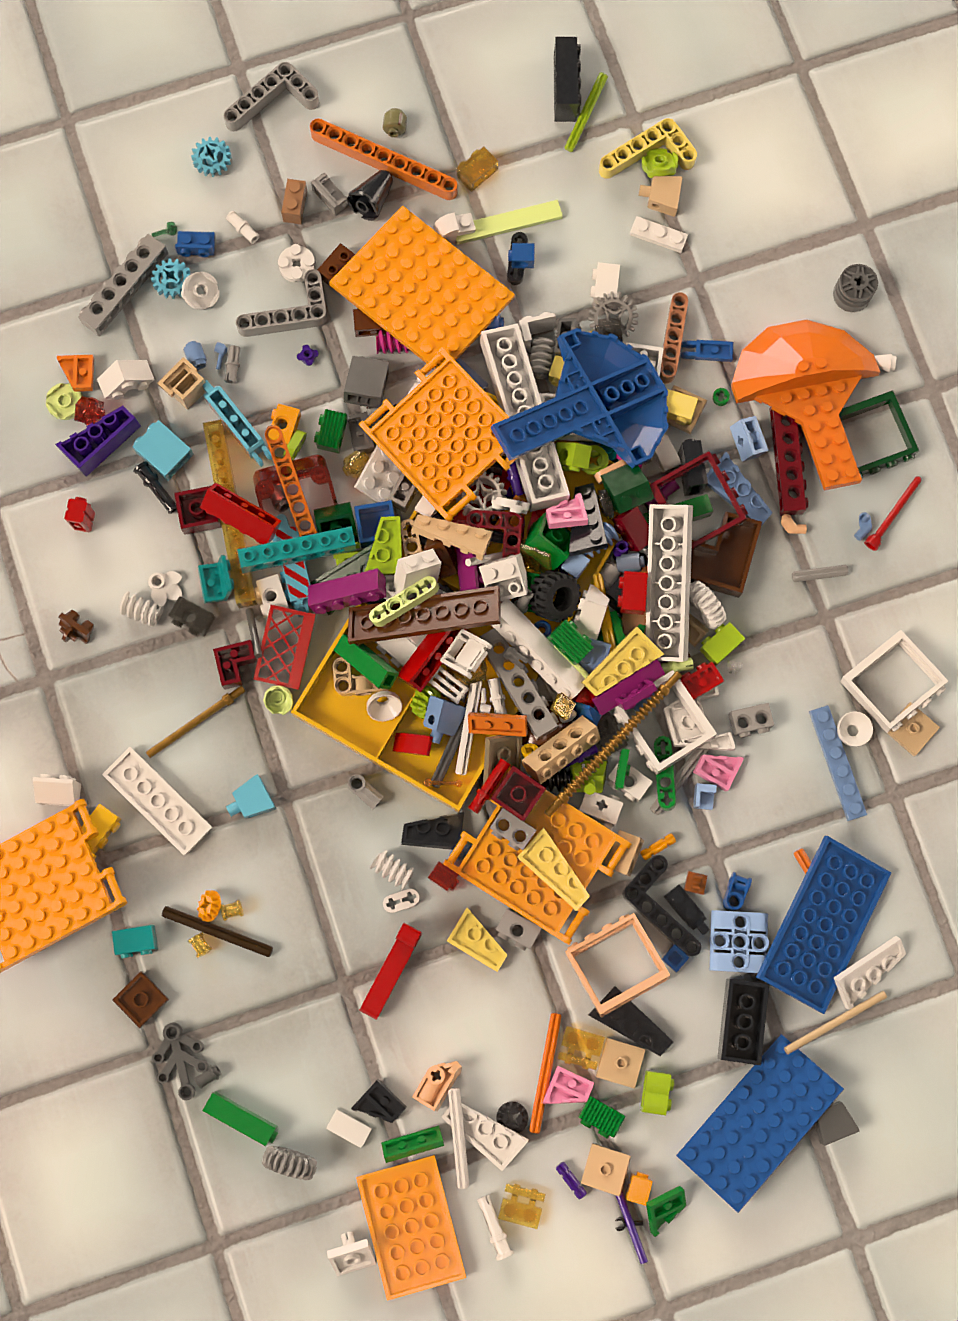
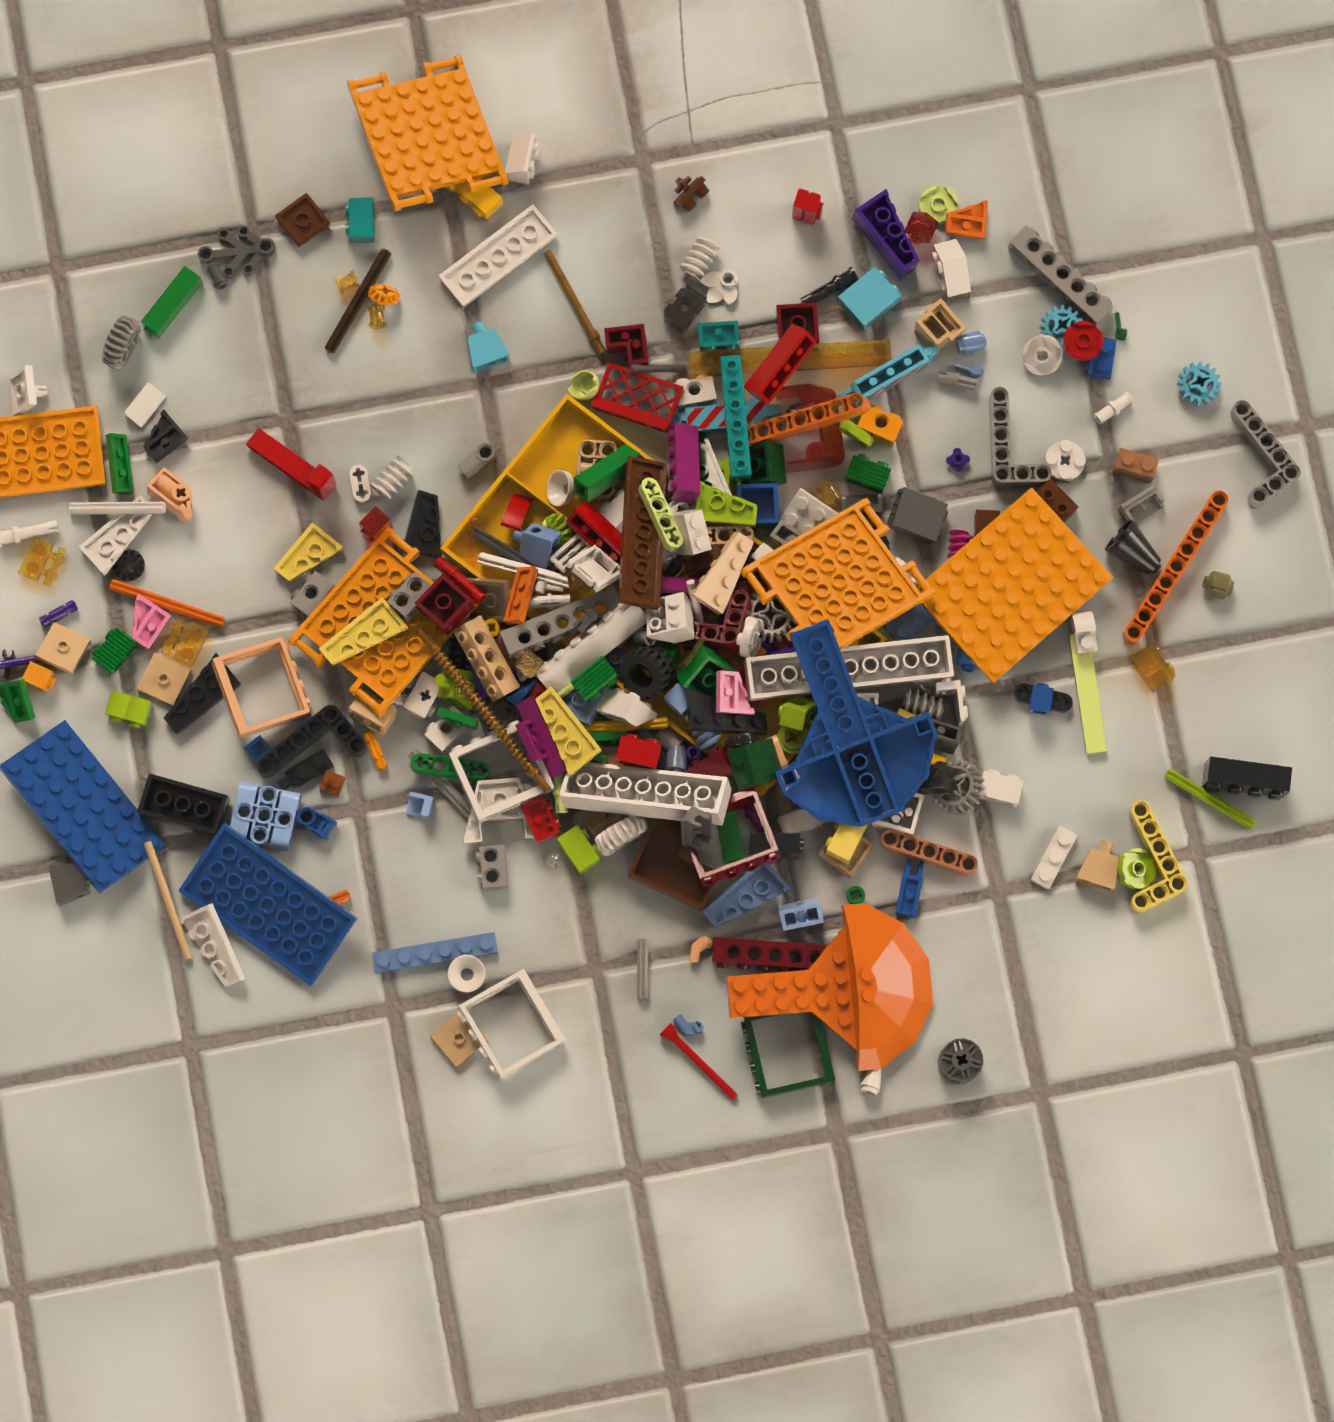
camera: 100 degrees right, 0 degrees up
bright pink wing [693,755,744,791] -> none
none -> dark grey hinge [681,806,712,850]
none -> red tile [1063,321,1104,361]

